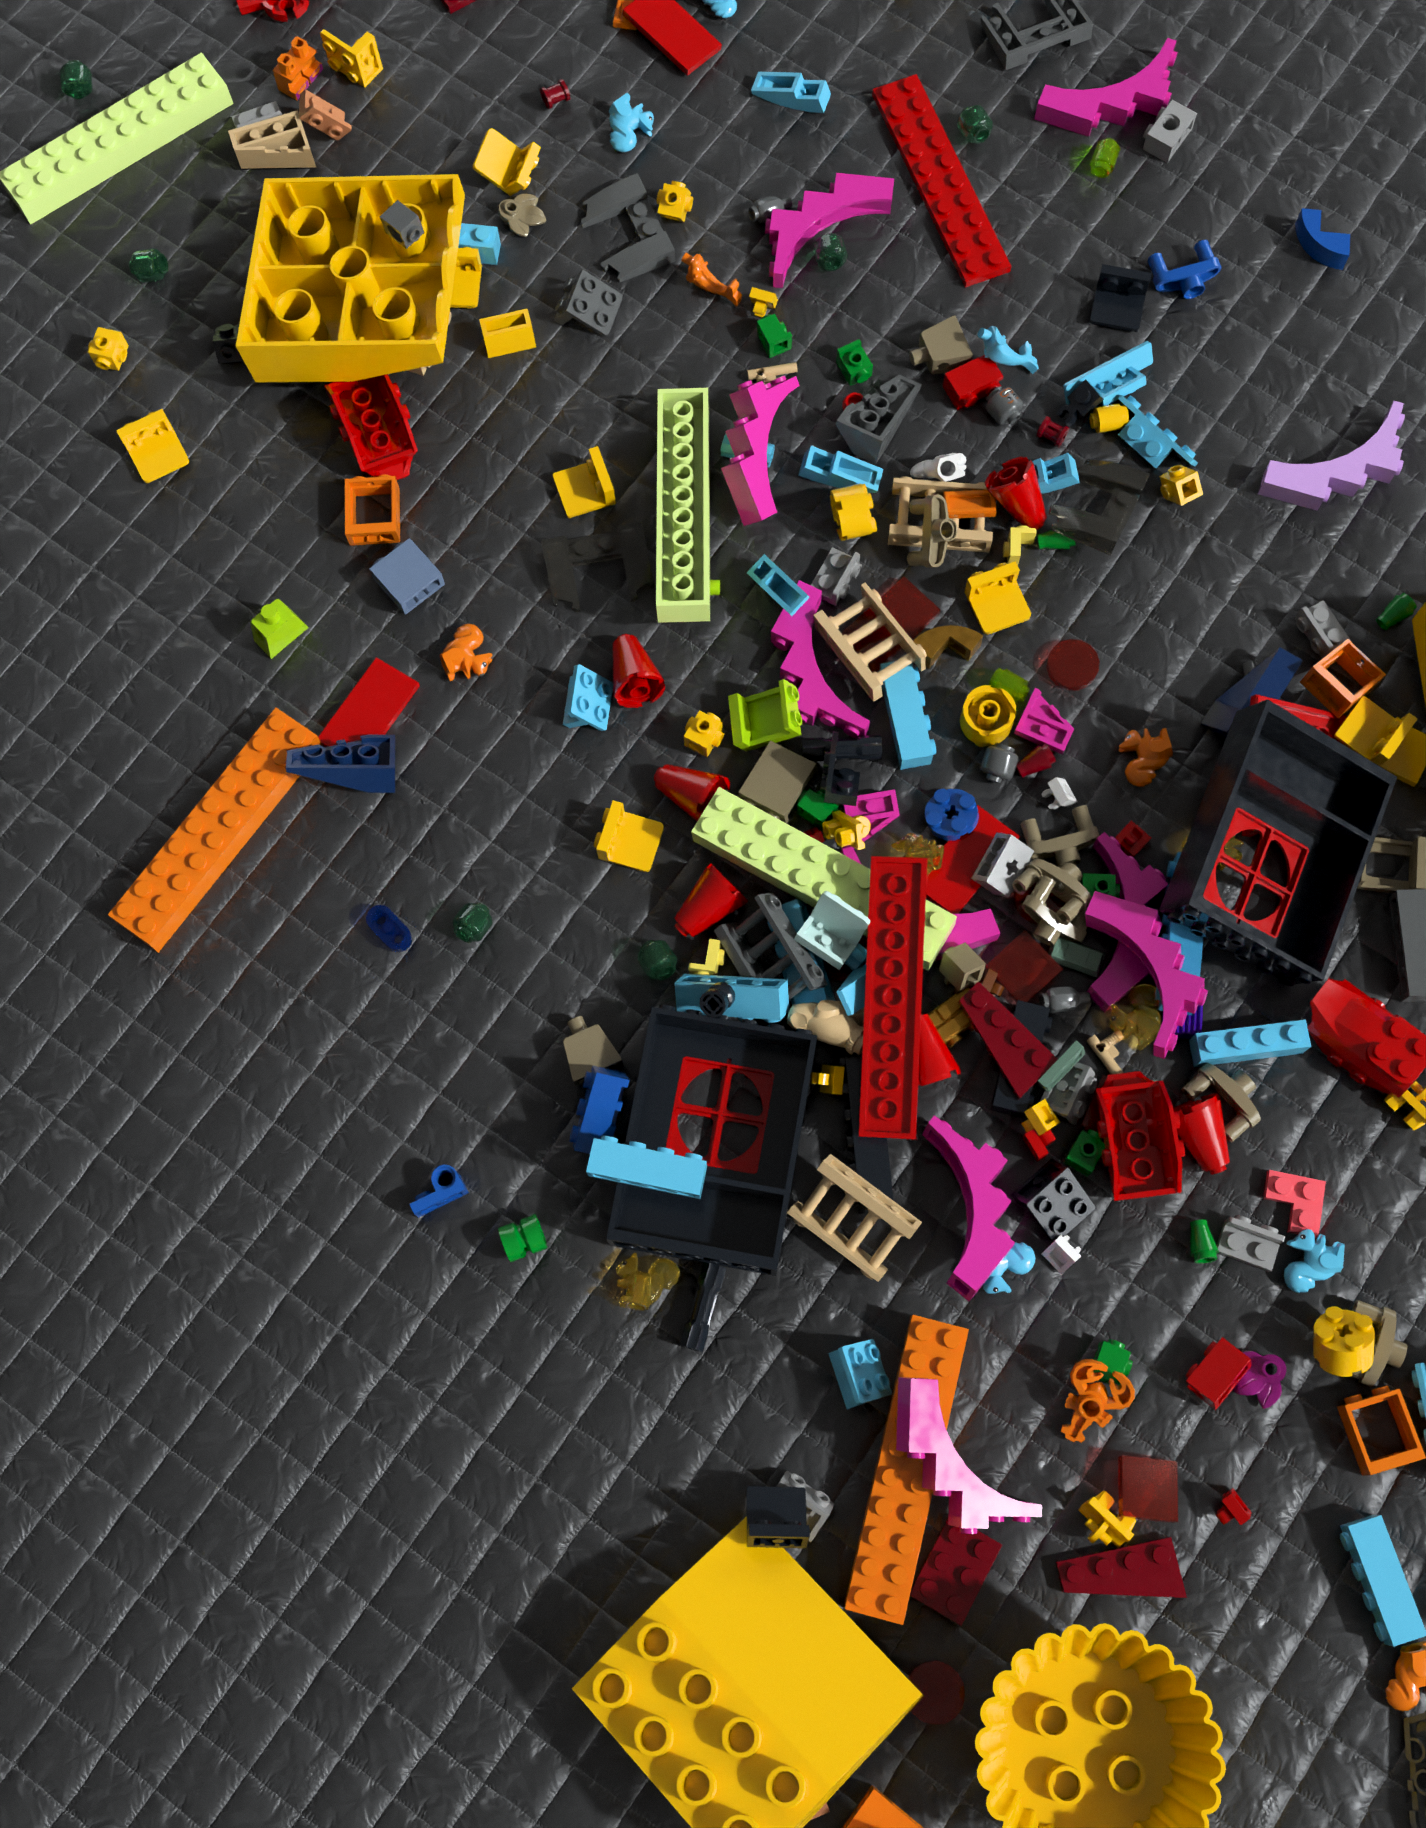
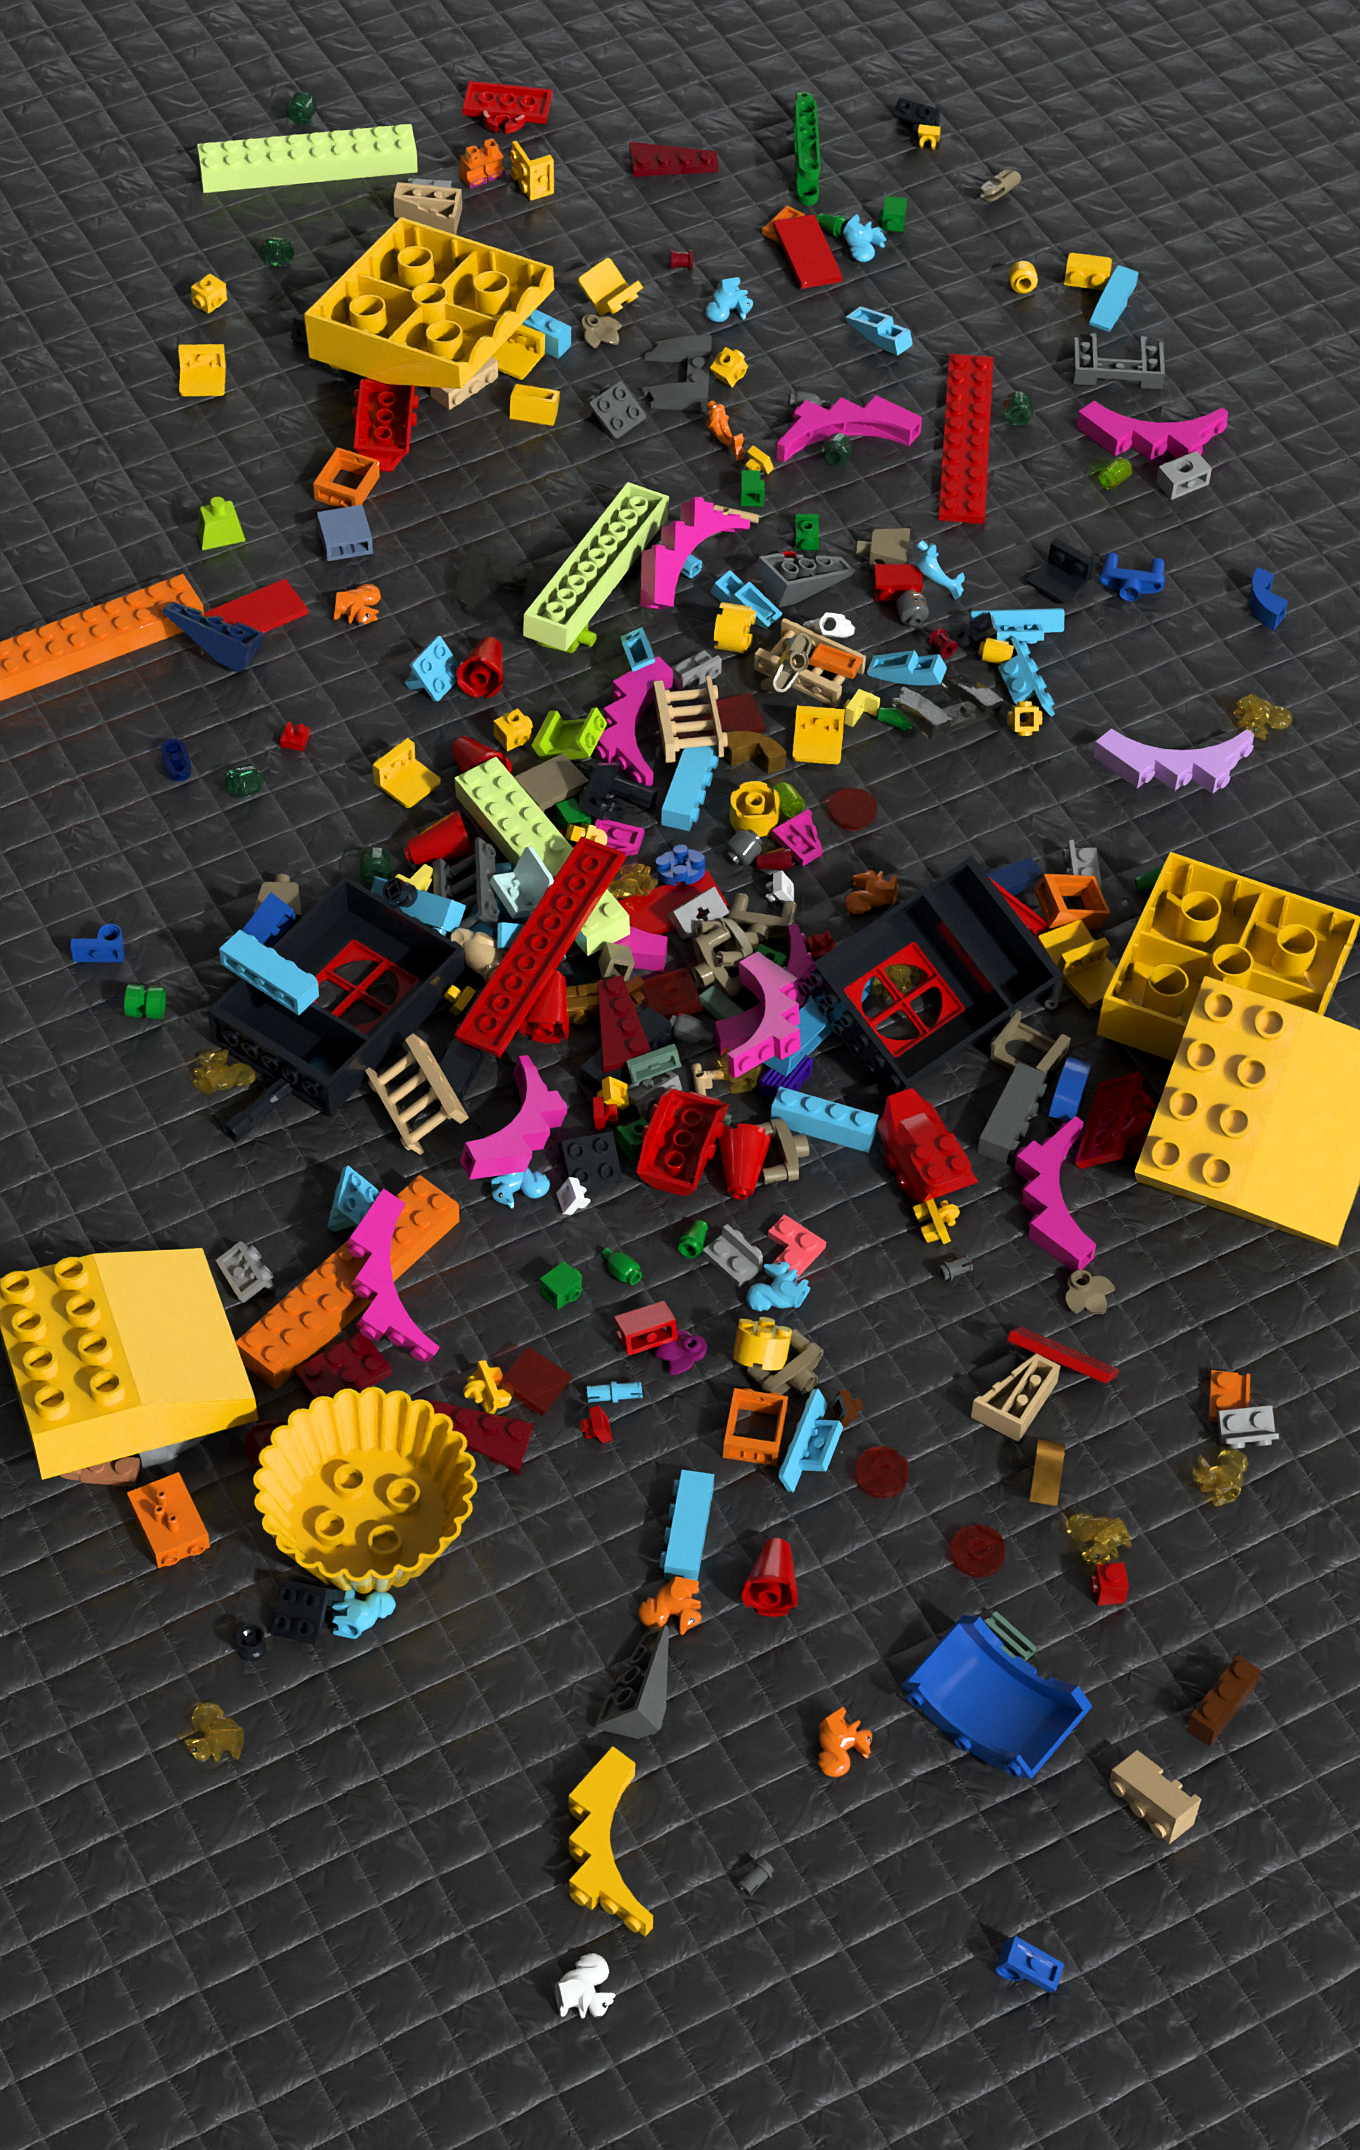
camera: 20 degrees right, 20 degrees down
nougat bracket [299,89,352,140] -> none
dark grey brick [379,200,425,249] -> none
yellow bracket [553,446,616,518] -> none
black bracket [746,1486,810,1548] -> none
red cone [985,456,1047,530] -> none
orange animal [1061,1359,1135,1443] -> none
none -> red tile [280,721,310,751]
none -> medium azure pin [587,1381,643,1403]
none -> green plant [602,1247,642,1285]
none -> clear yellow animal [1234,693,1293,741]

